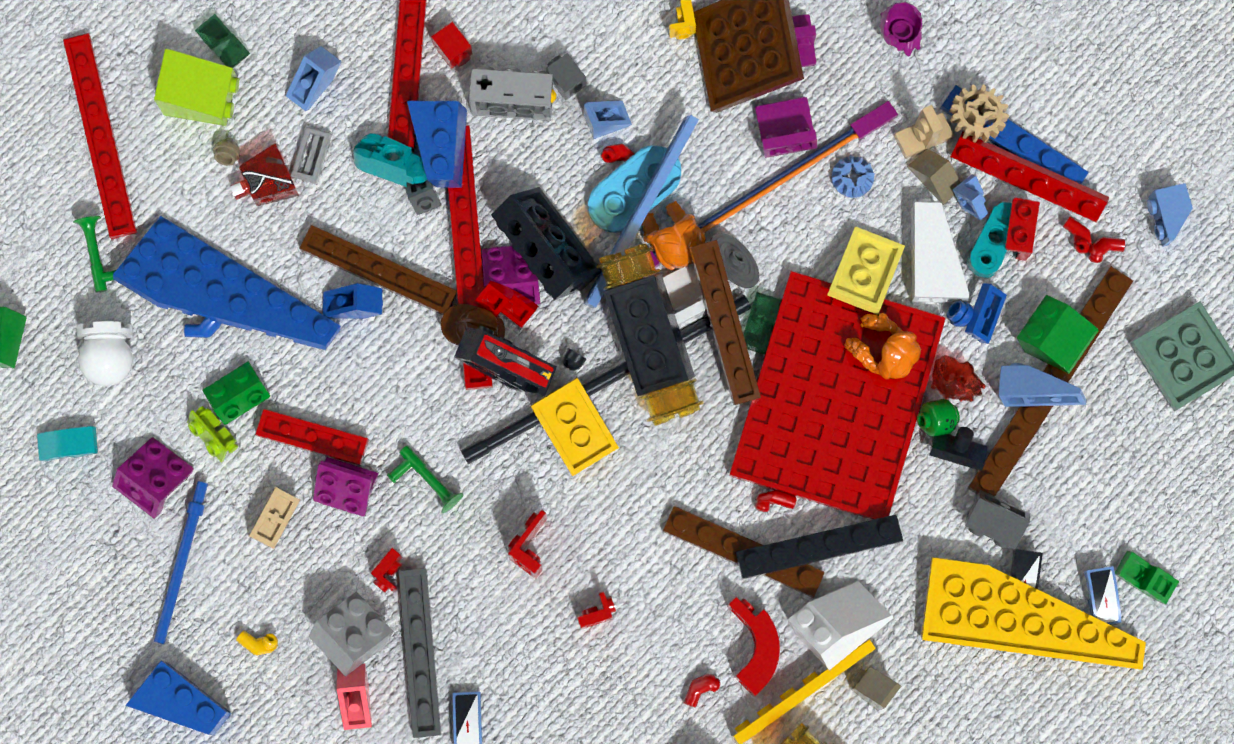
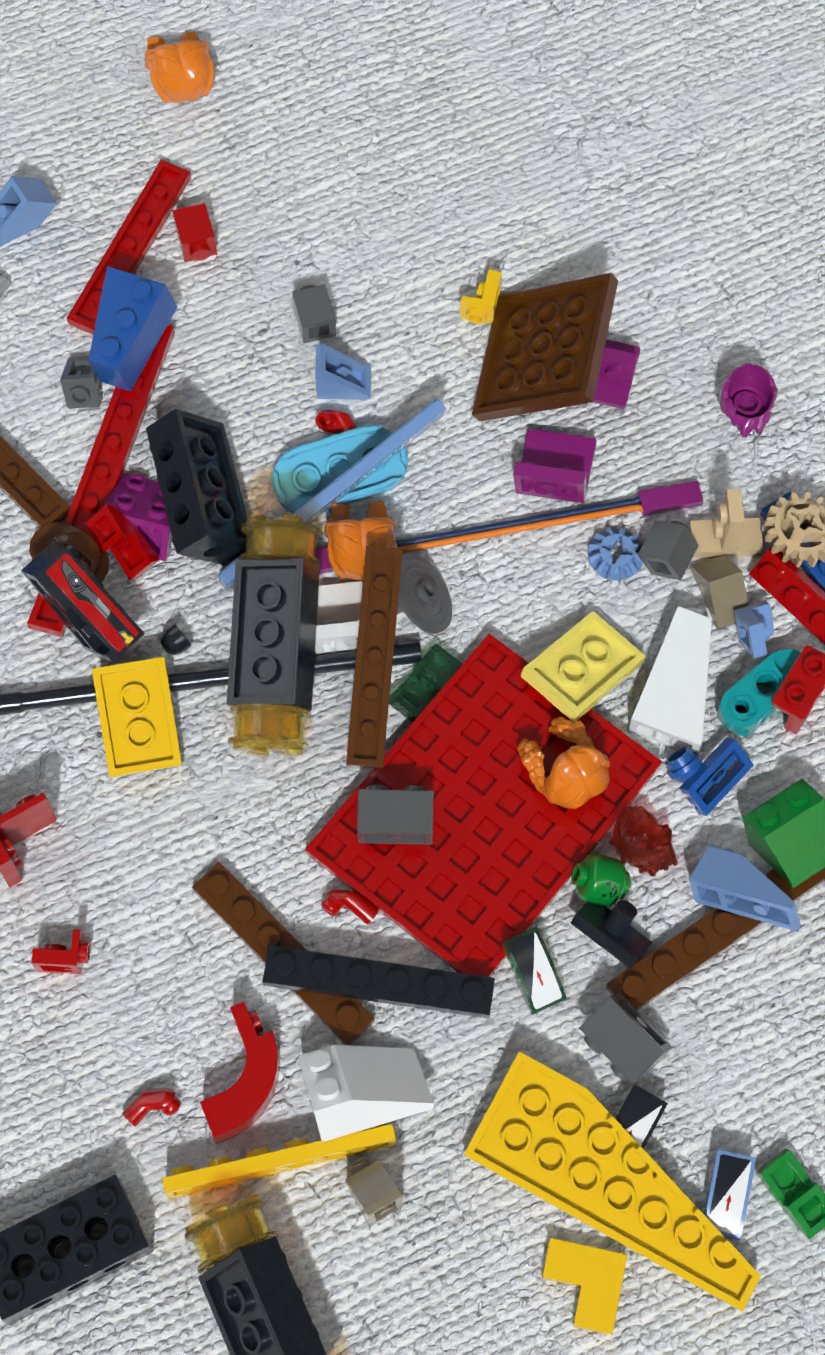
camera: 25 degrees right, 10 degrees down
teal piece [353,133,427,187] -> none
light grey piece [469,66,557,121] -> none
none -> dark grey brick [357,785,434,845]
none -> slope [501,926,567,1016]
none -> yellow tile [542,1238,627,1336]
none -> dark grey brick [638,520,699,580]

